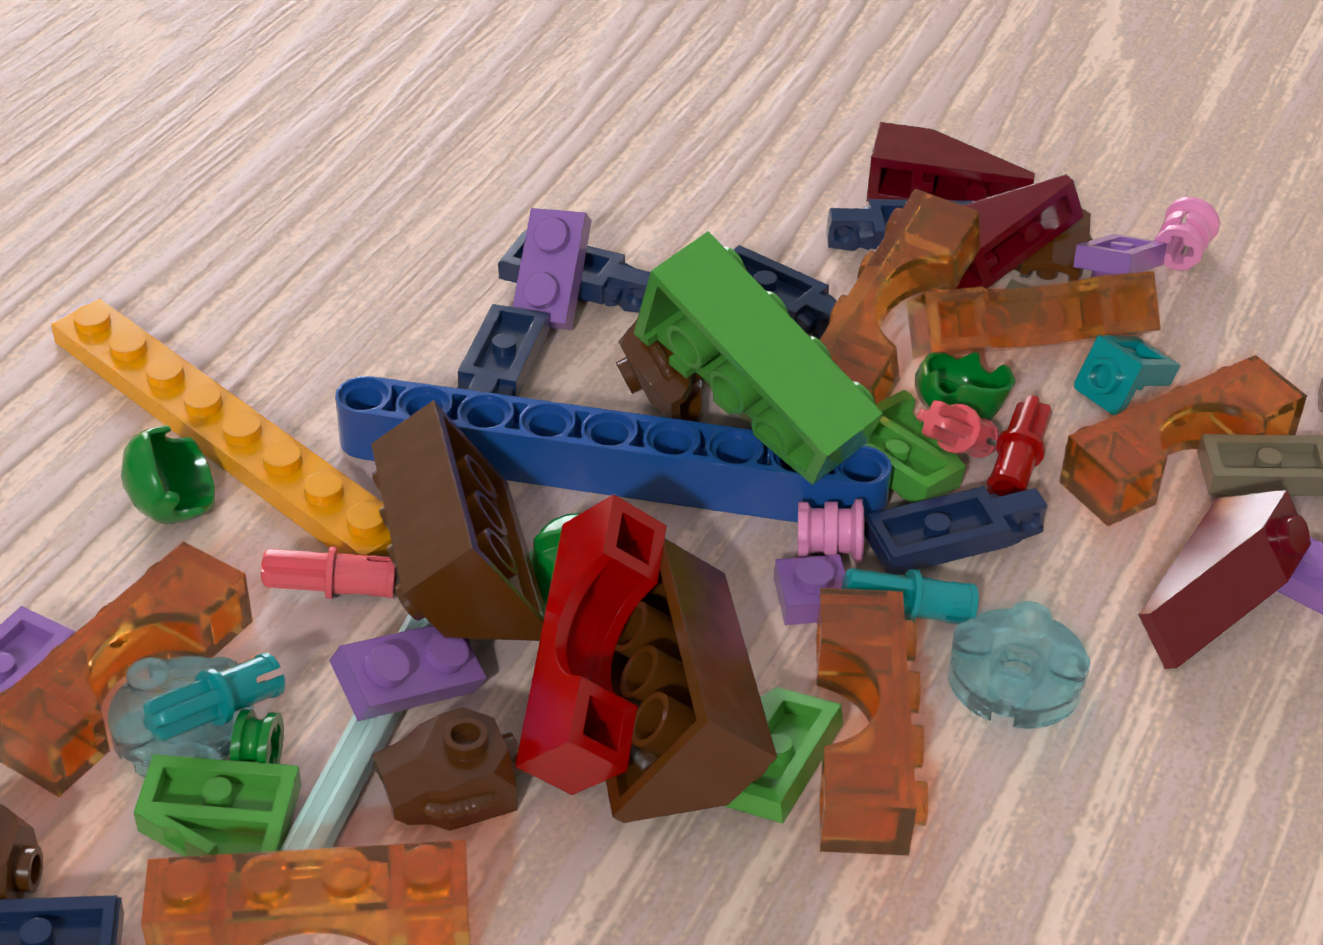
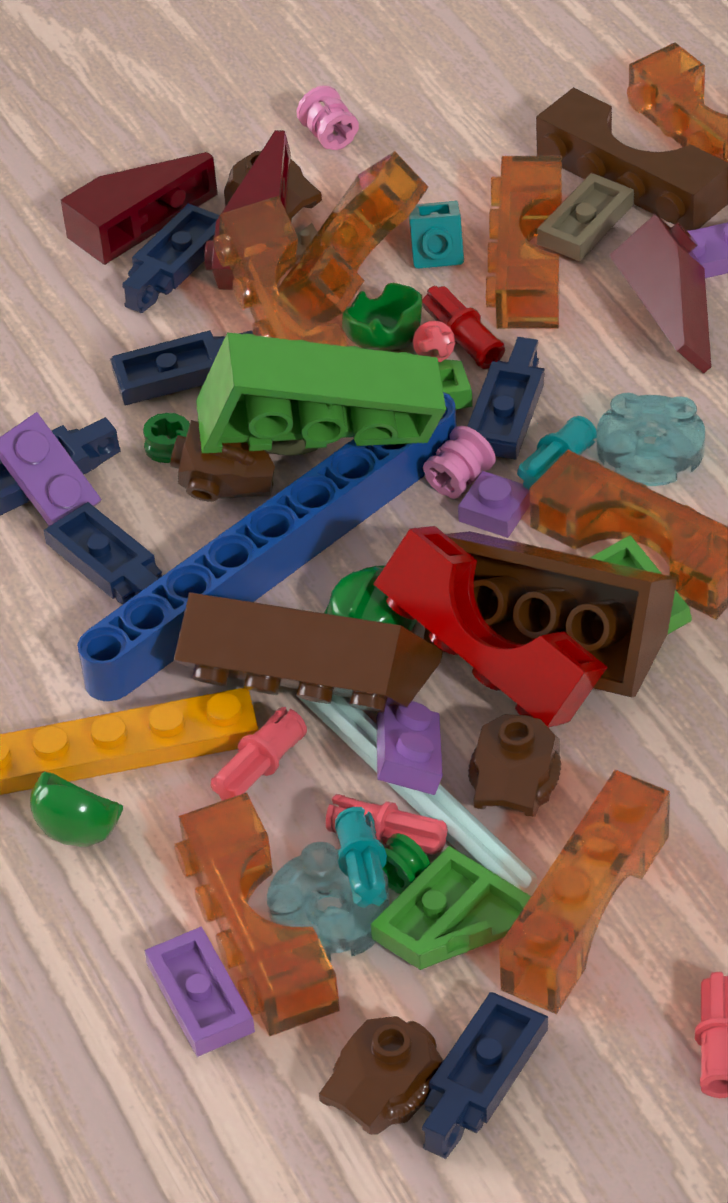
camera: 50 degrees left, 5 degrees up
medium lavender plate [1073,234,1167,284] -> none
none -> coral axle [326,794,448,855]

